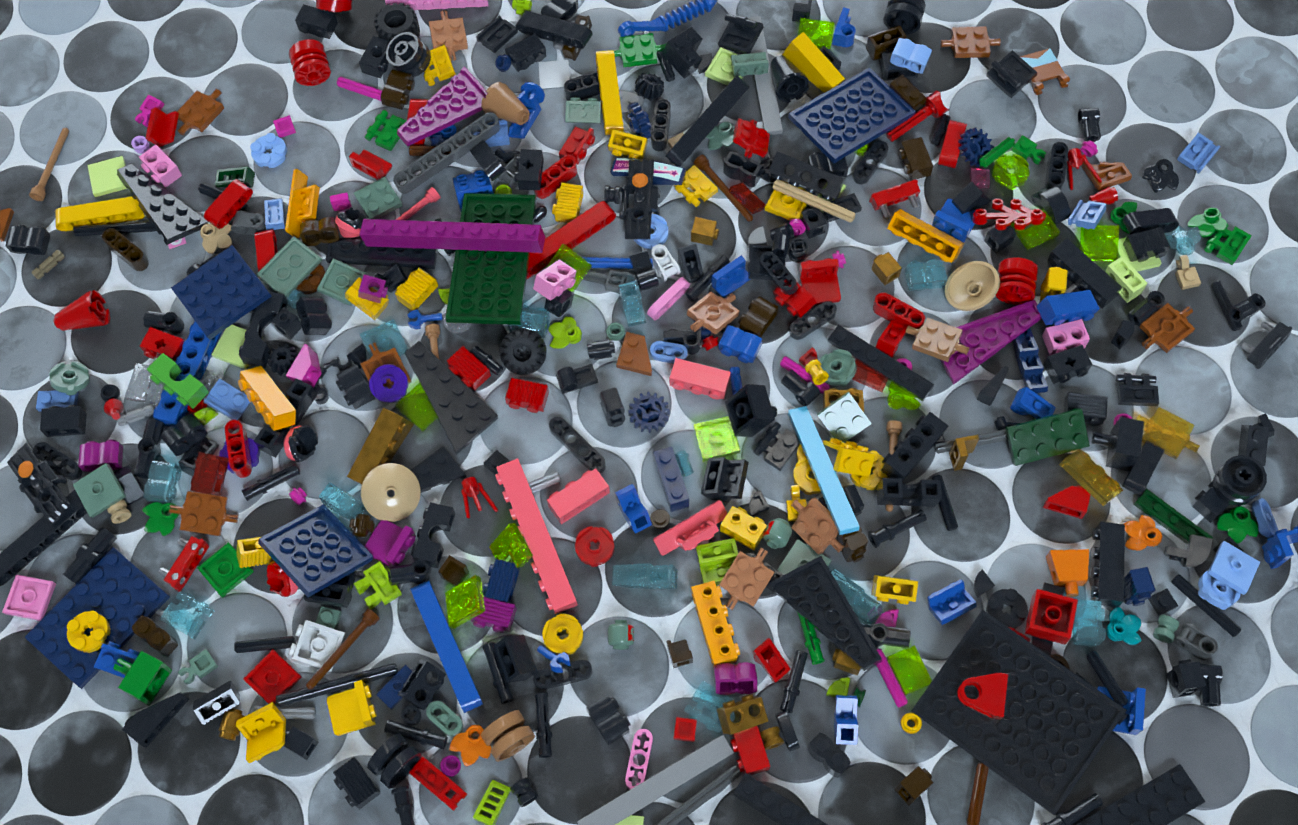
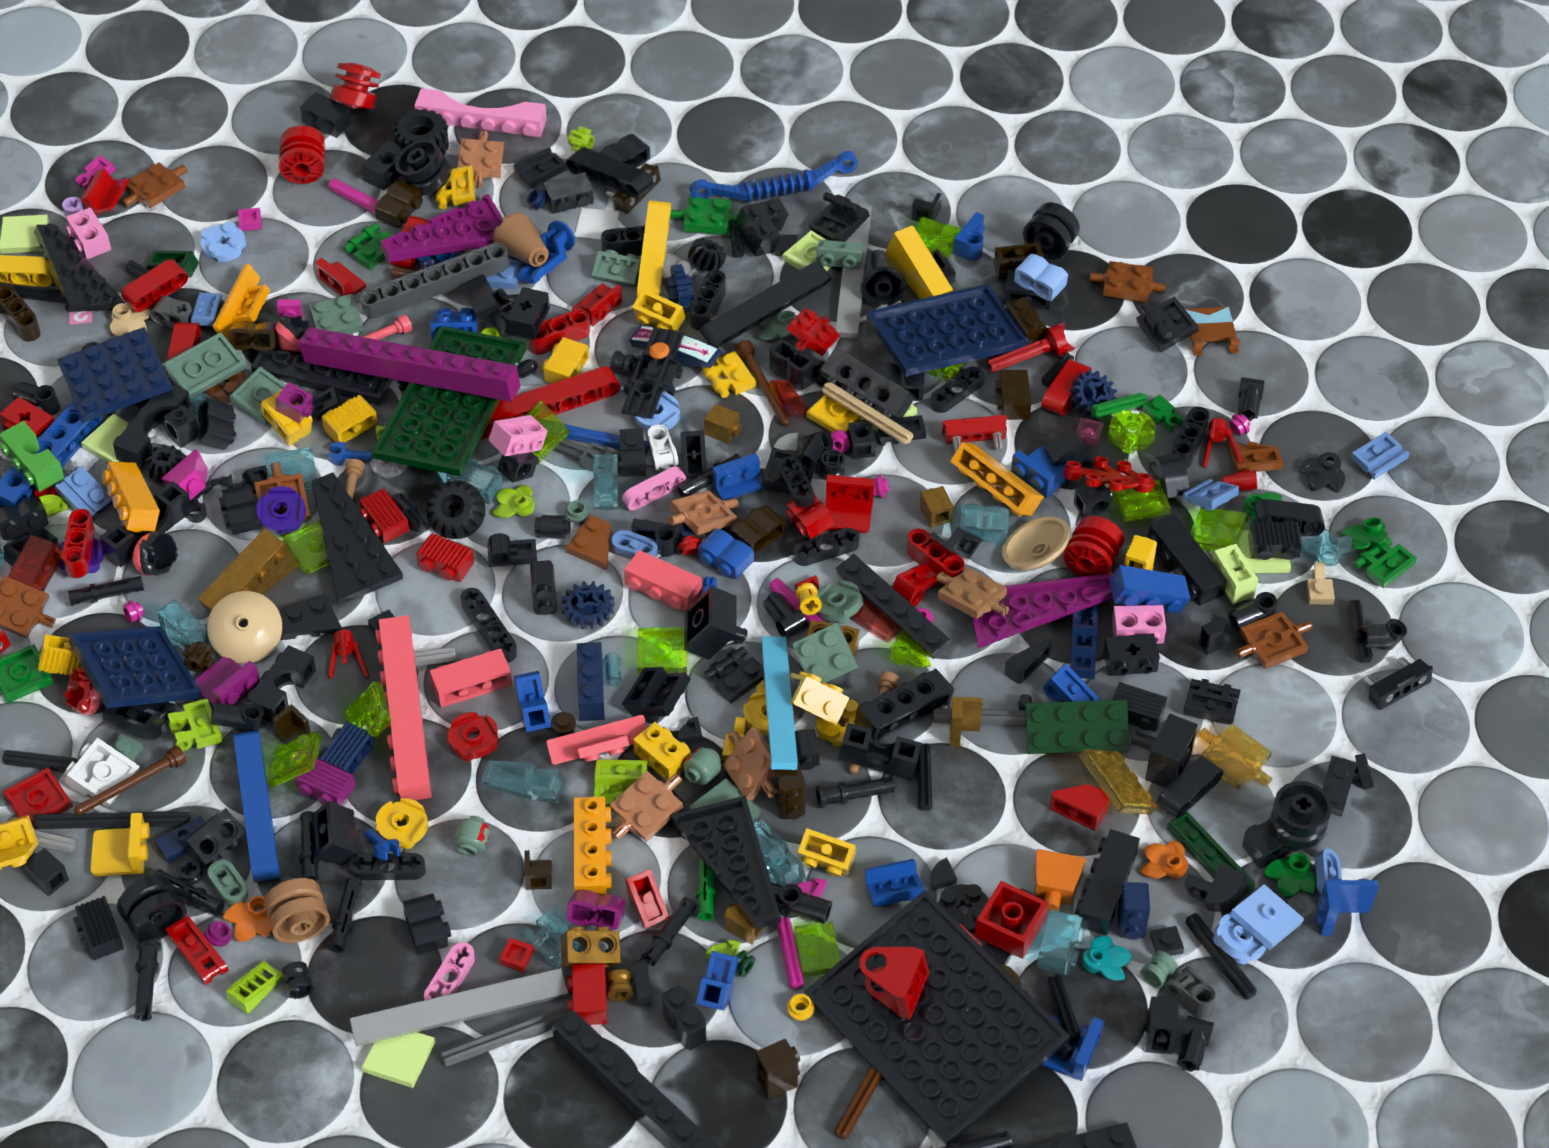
camera: 10 degrees right, 15 degrees down
none -> black panel [931,527,983,559]

